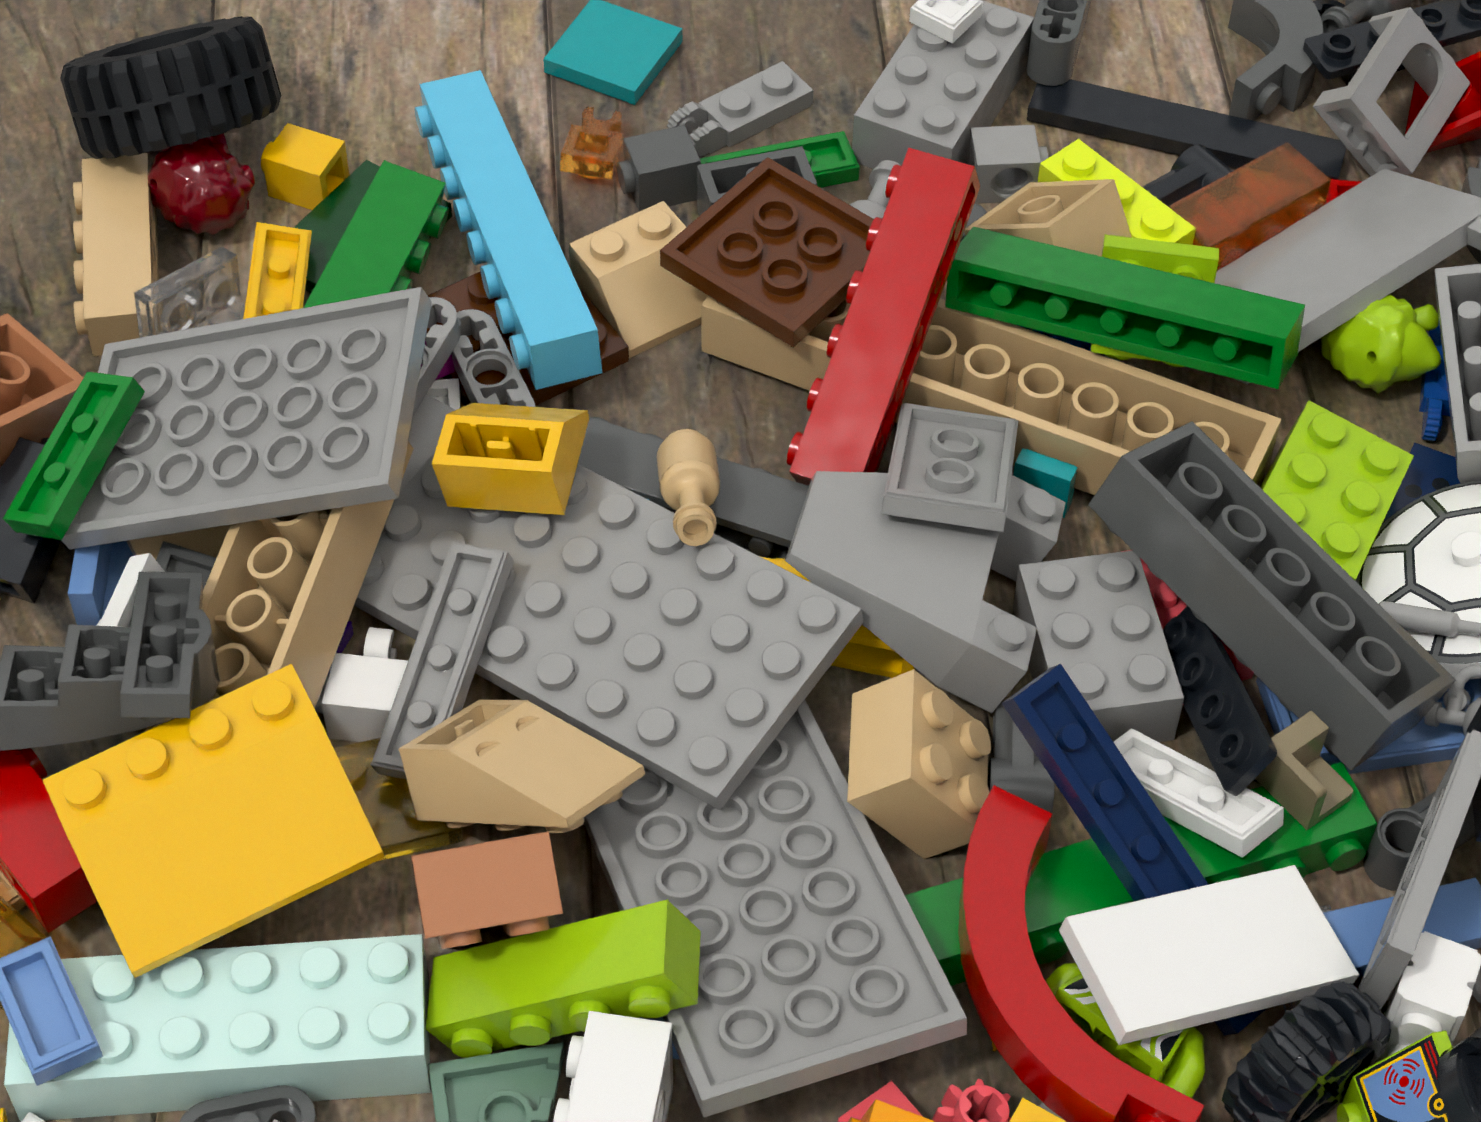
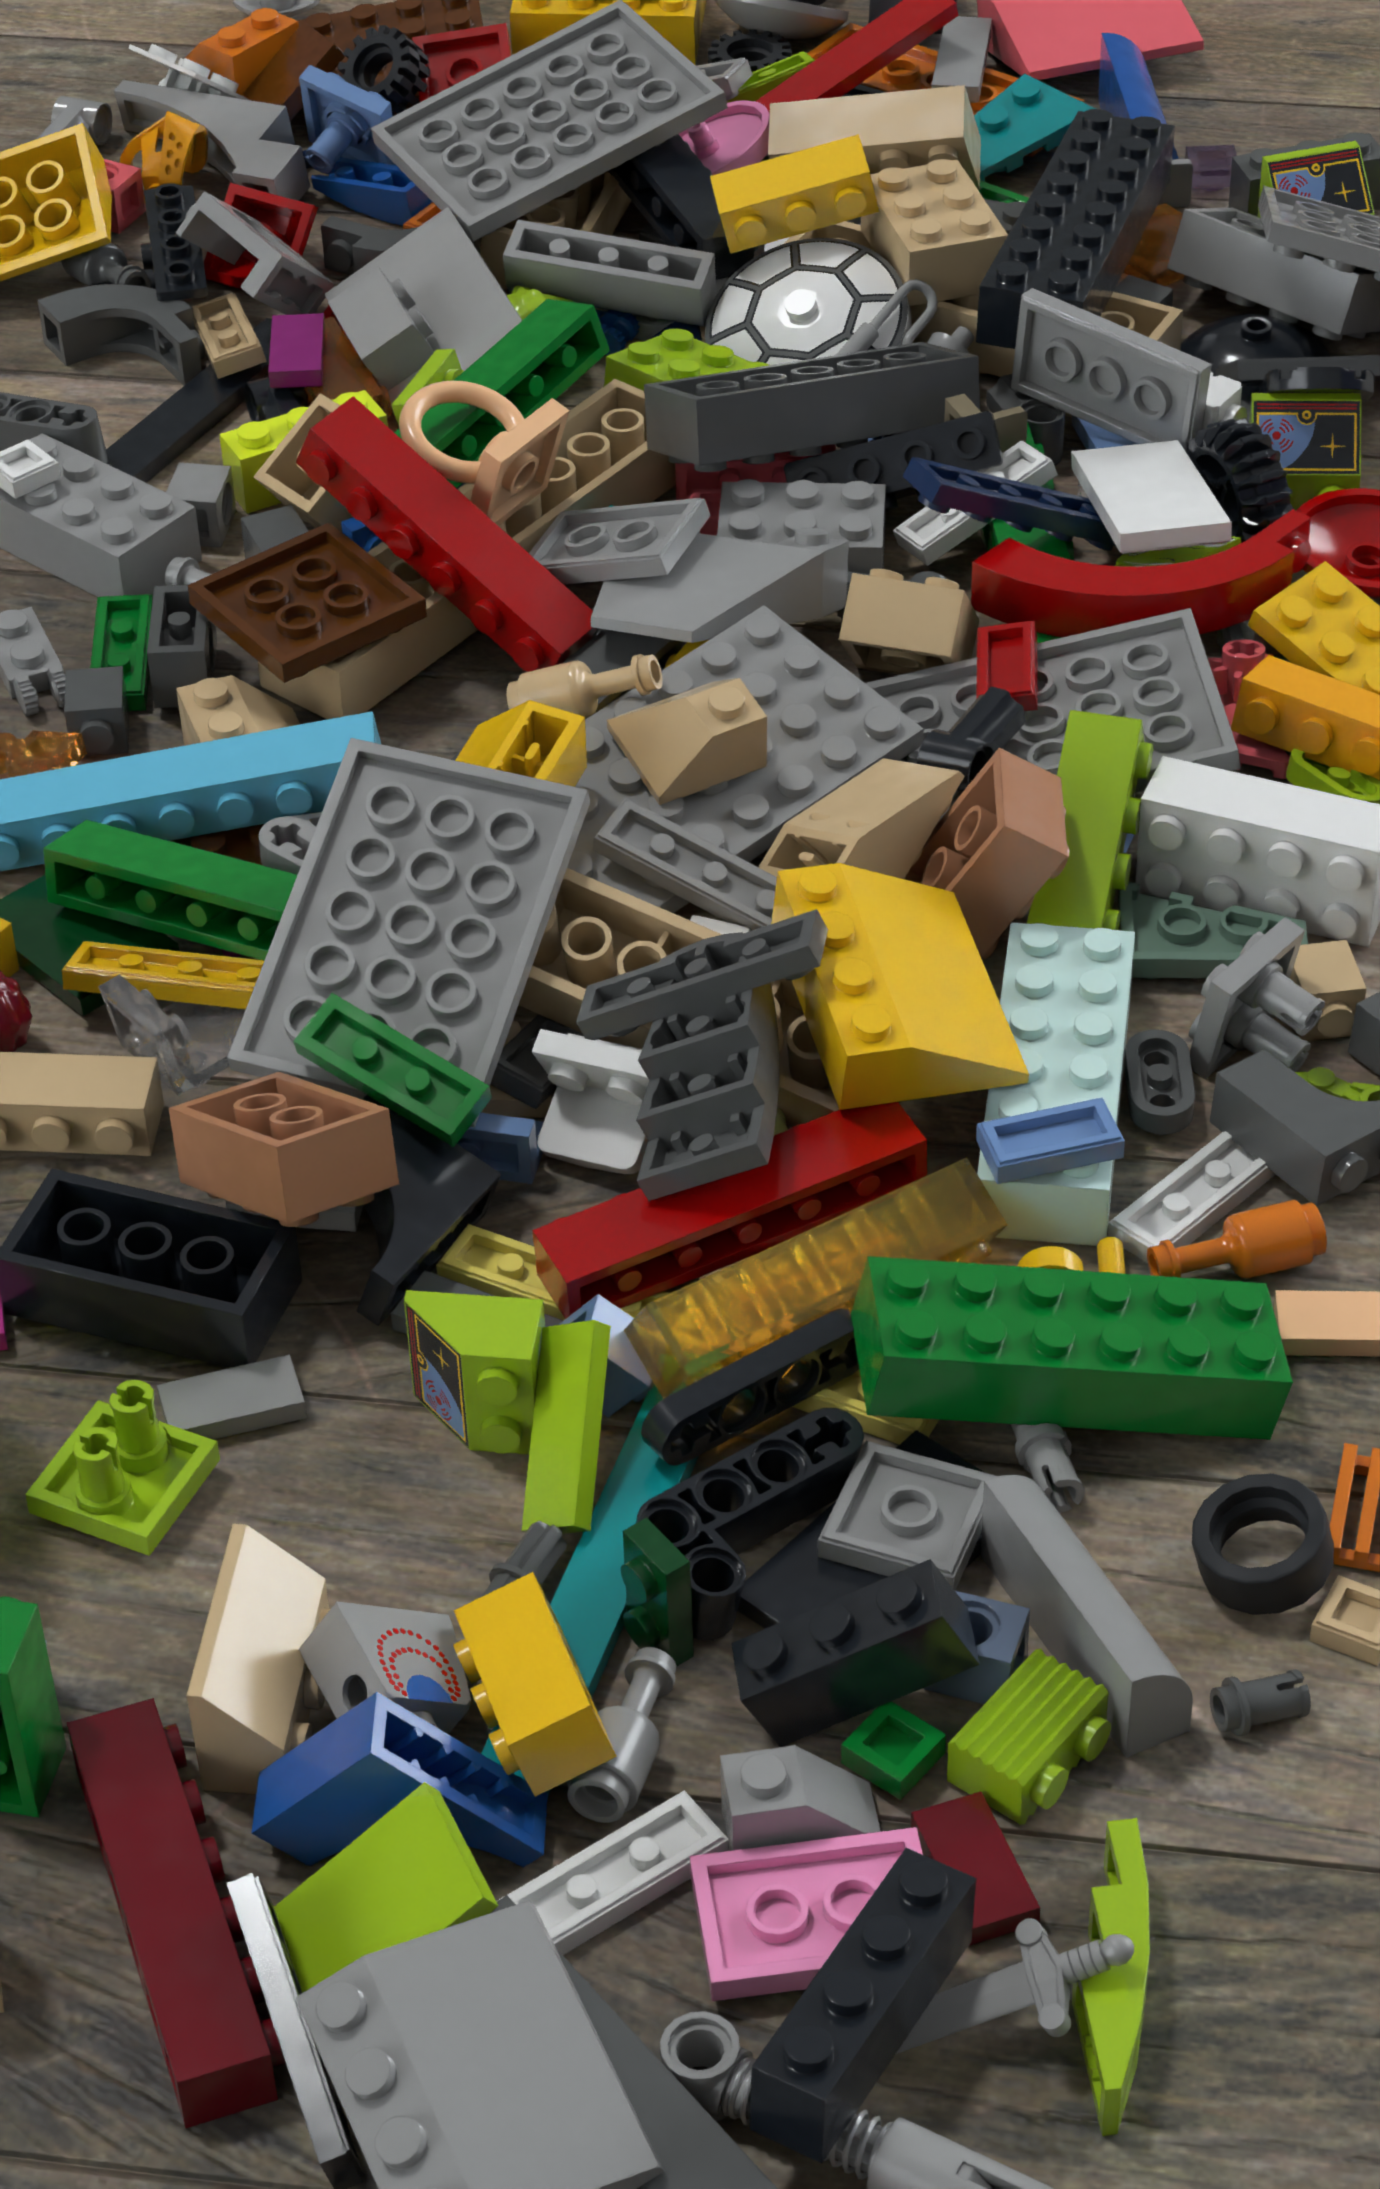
camera: 75 degrees left, 10 degrees down
none -> tan tile [192,293,267,379]
none -> magenta tile [268,313,325,388]
none -> light grey brick [328,267,434,392]
none -> light nougat tile [399,381,570,526]
none -> tan slope [607,678,767,805]
none -> black piece [917,687,1026,792]
none -> red tile [976,621,1038,711]

